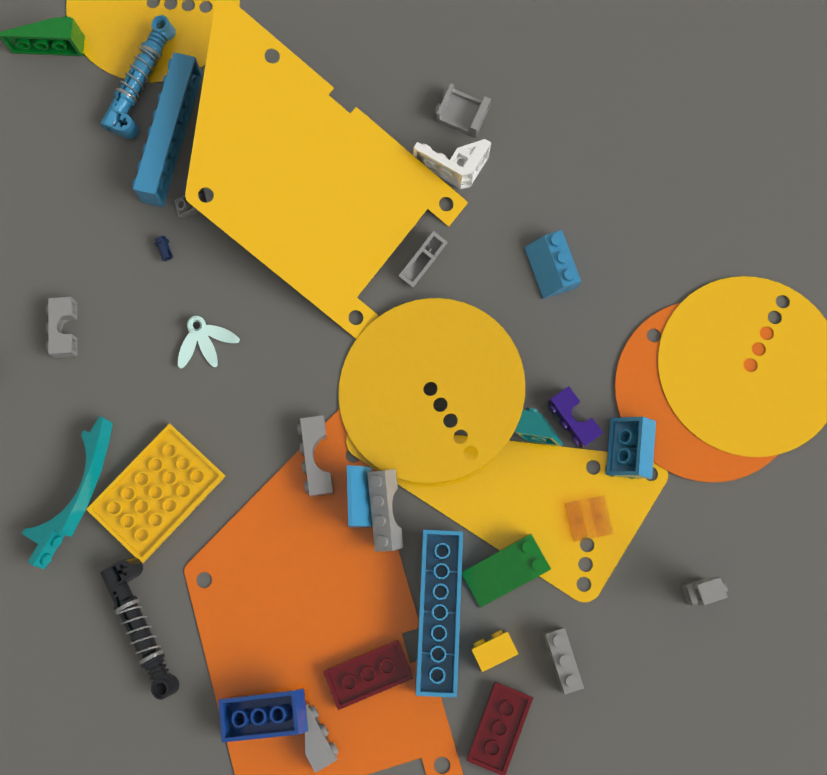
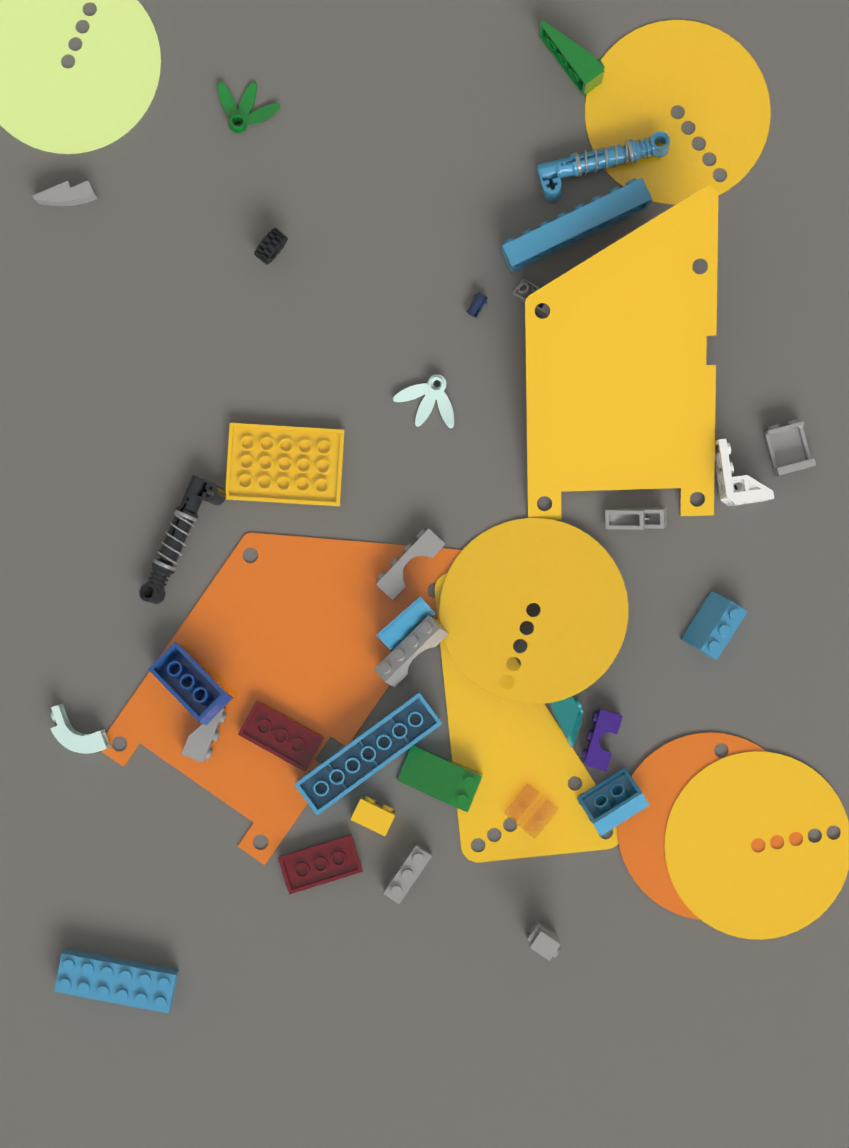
camera: 55 degrees right, 10 degrees up
teal slope [22,416,113,569] -> none
light grey arch [46,297,77,358] -> none

